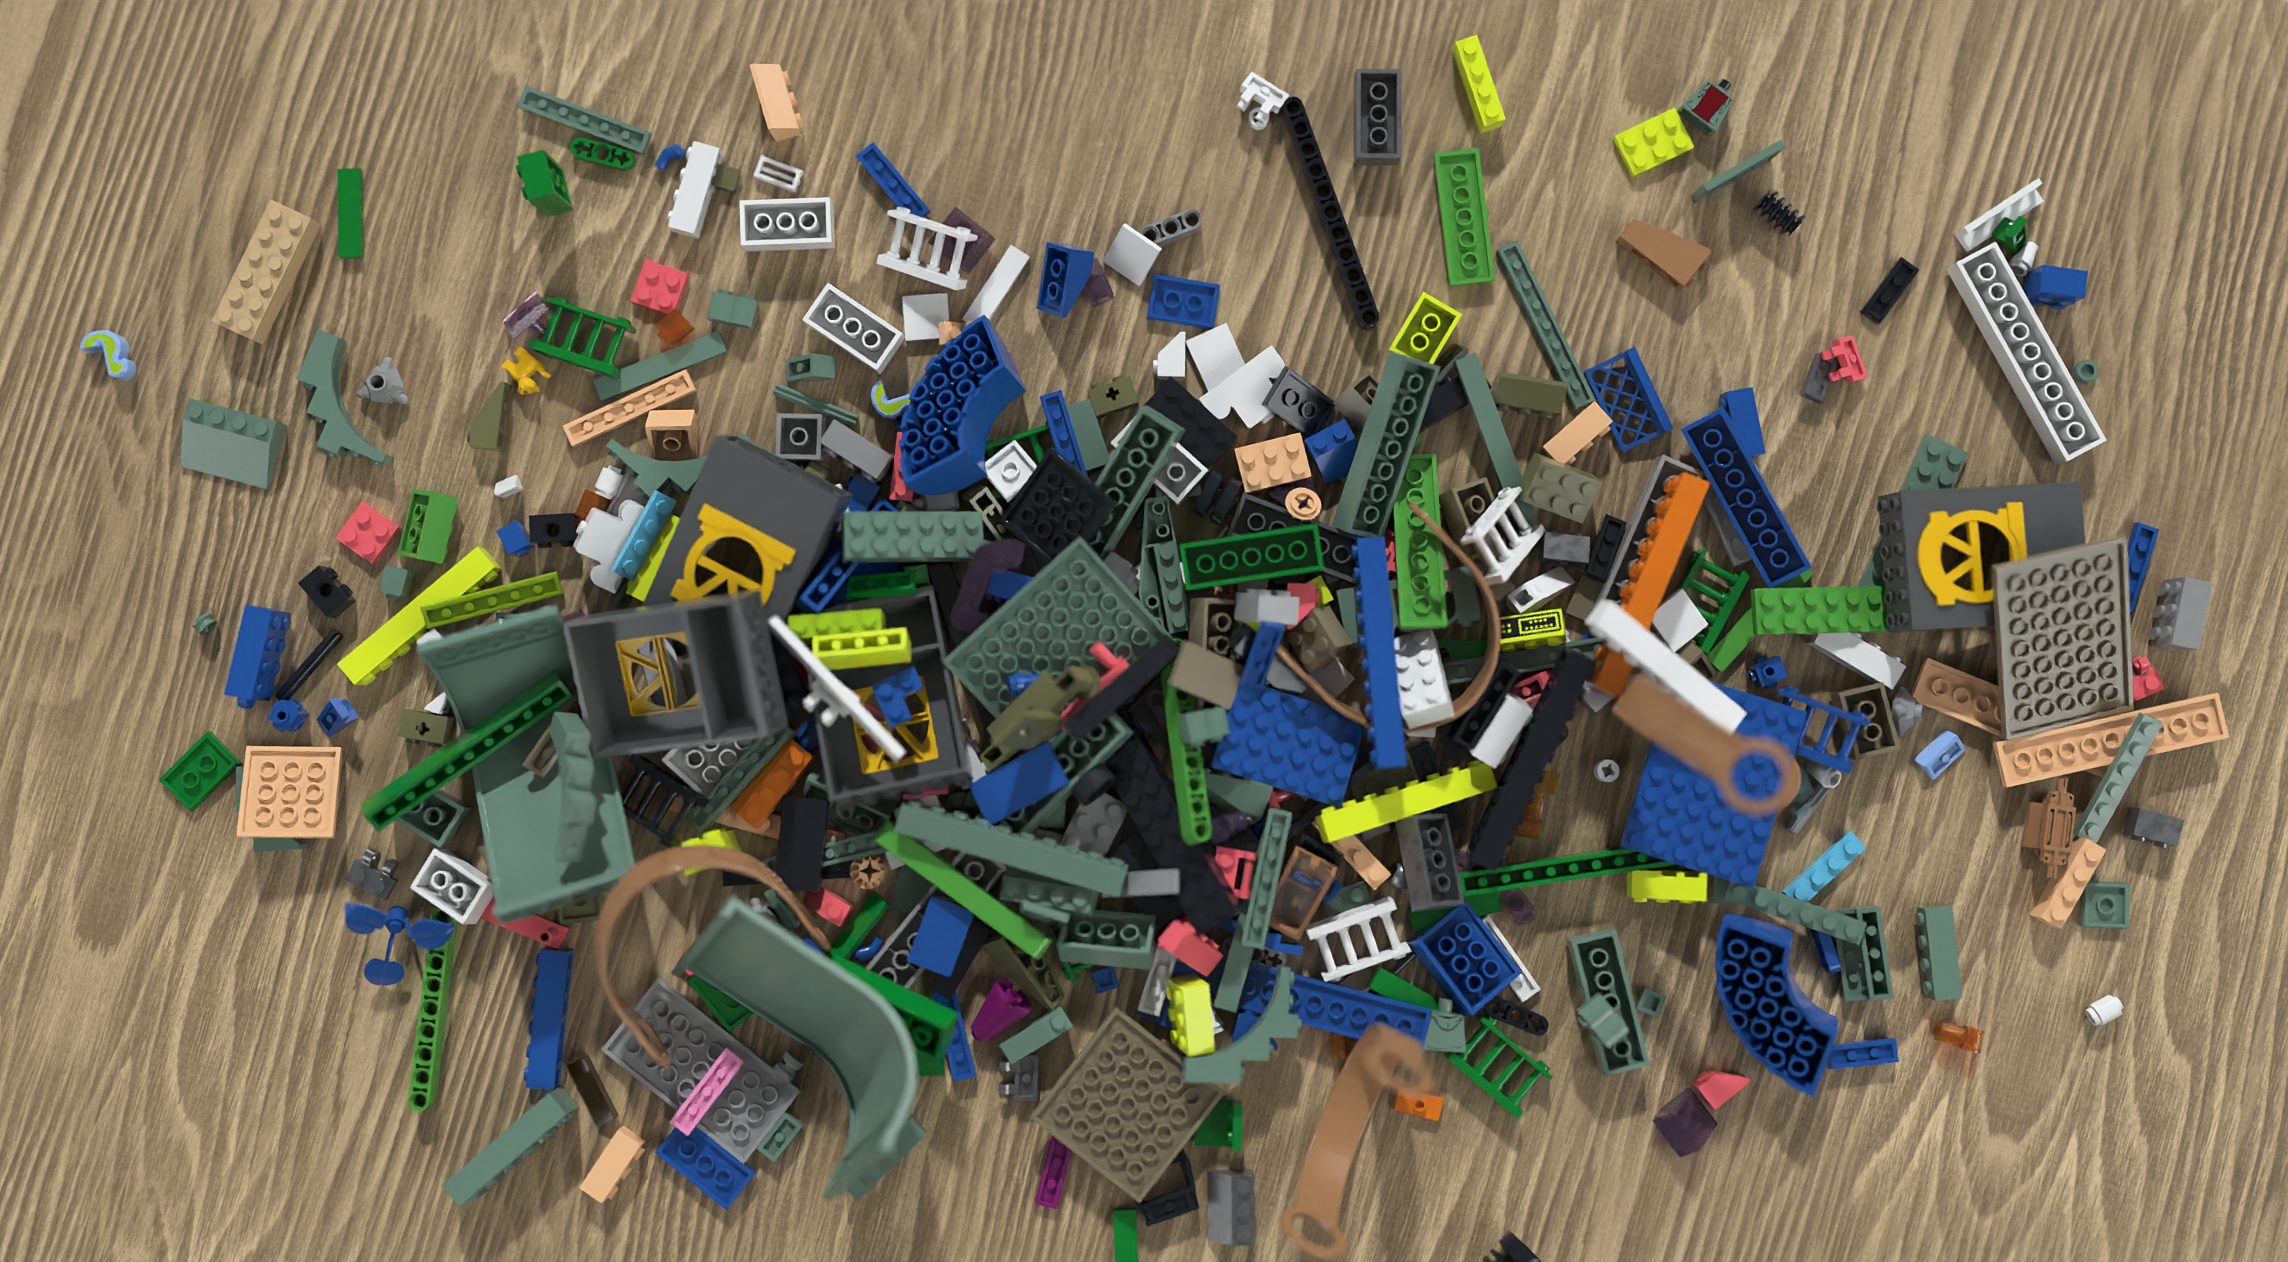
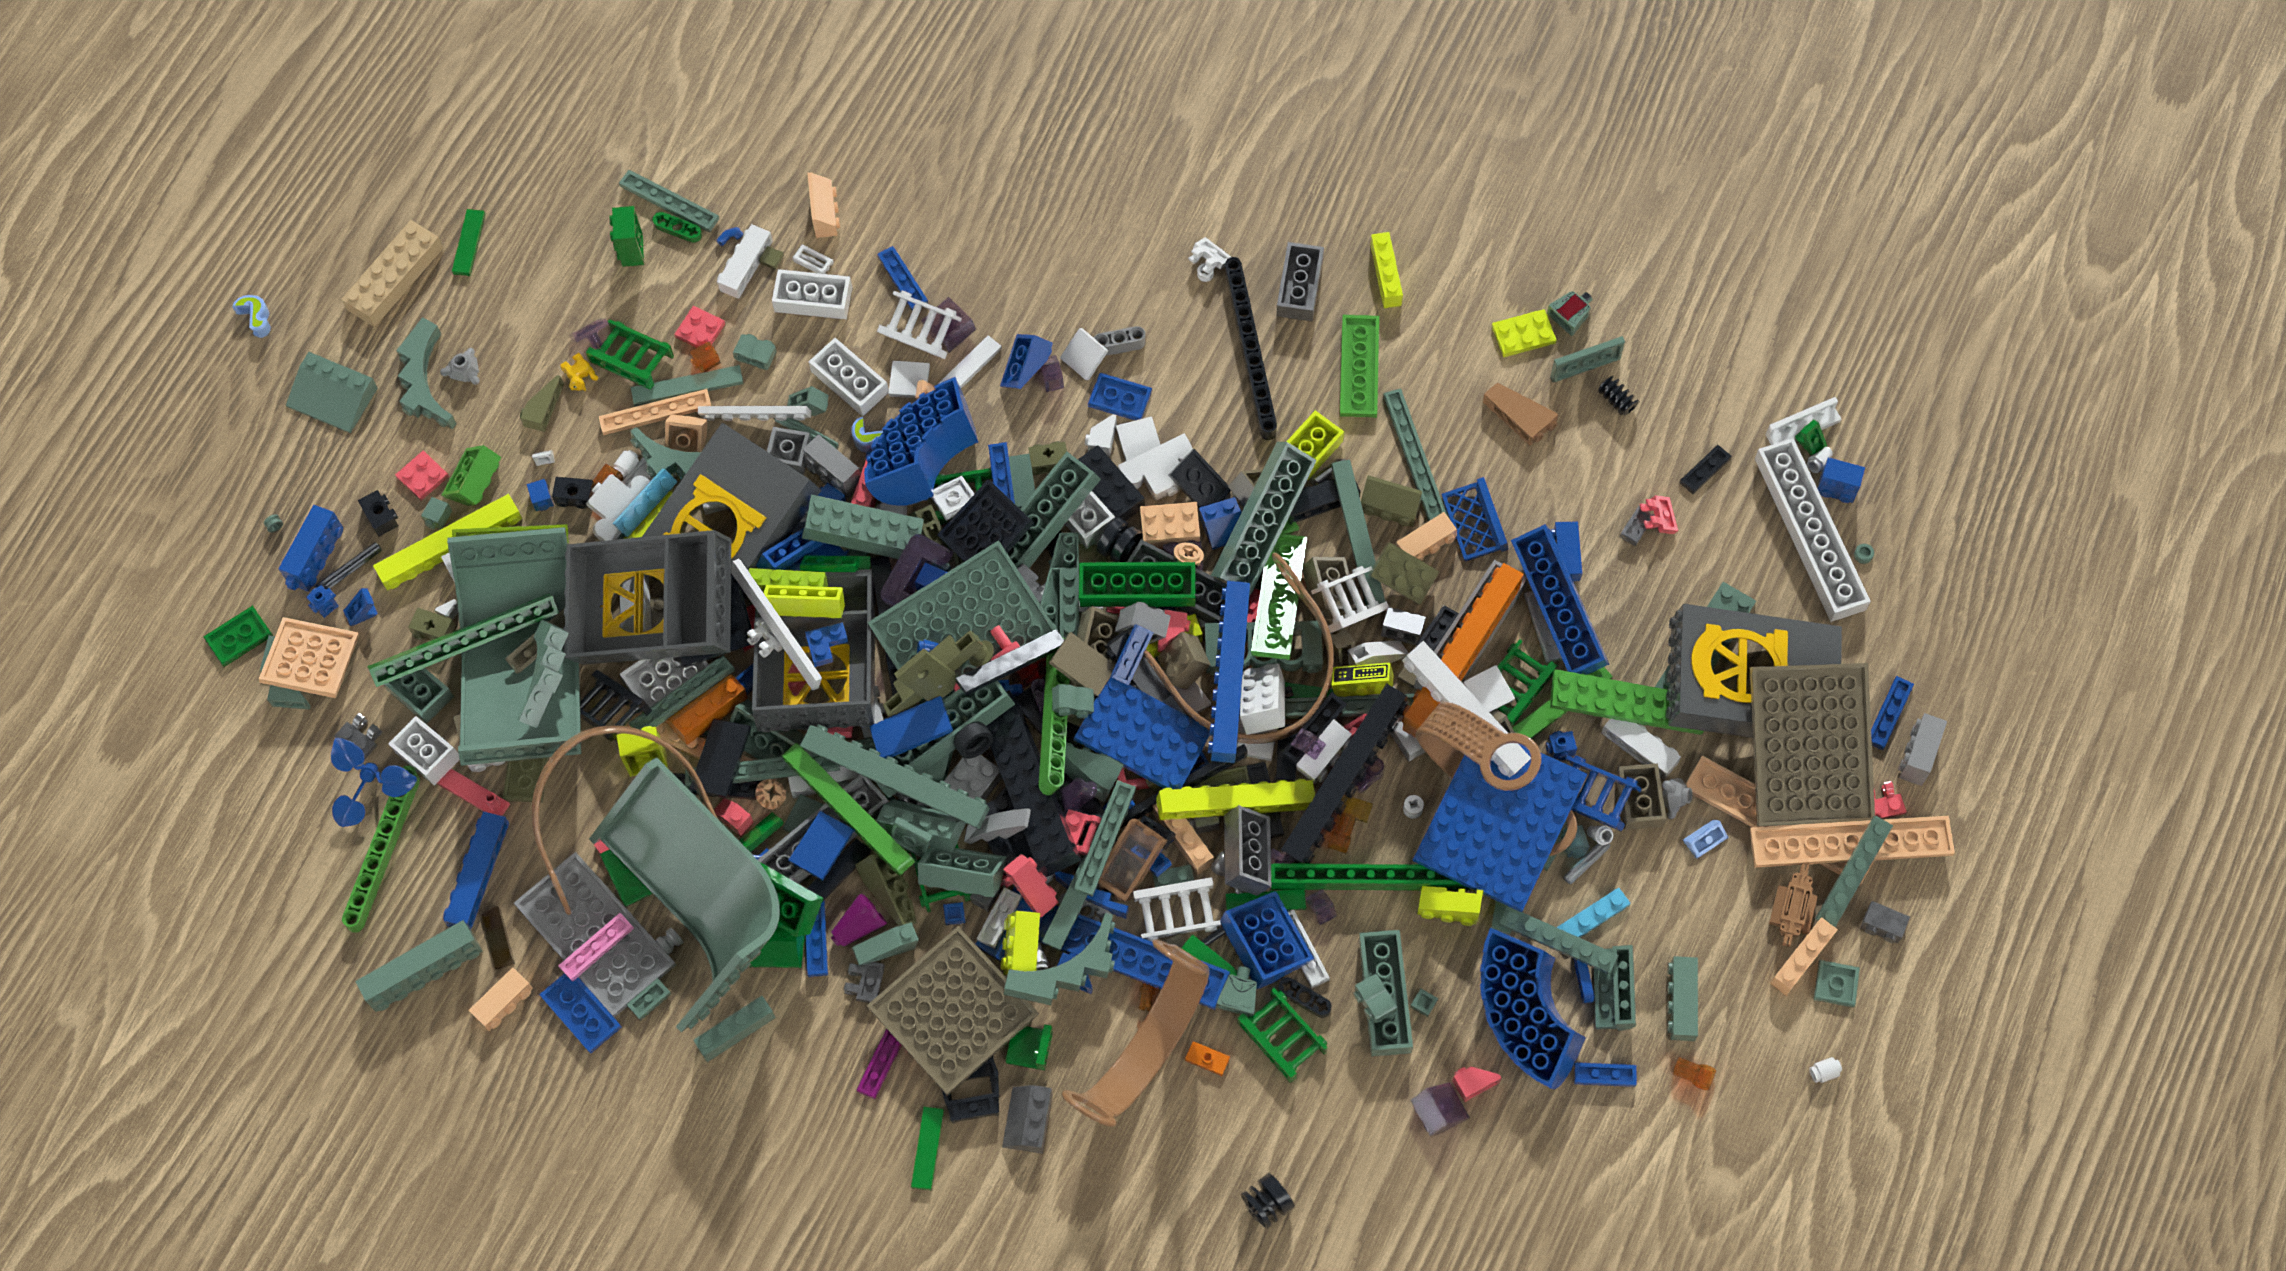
camera: 10 degrees right, 20 degrees down
none -> white plate [698,406,811,421]
none -> clear purple bracket [1291,729,1326,760]

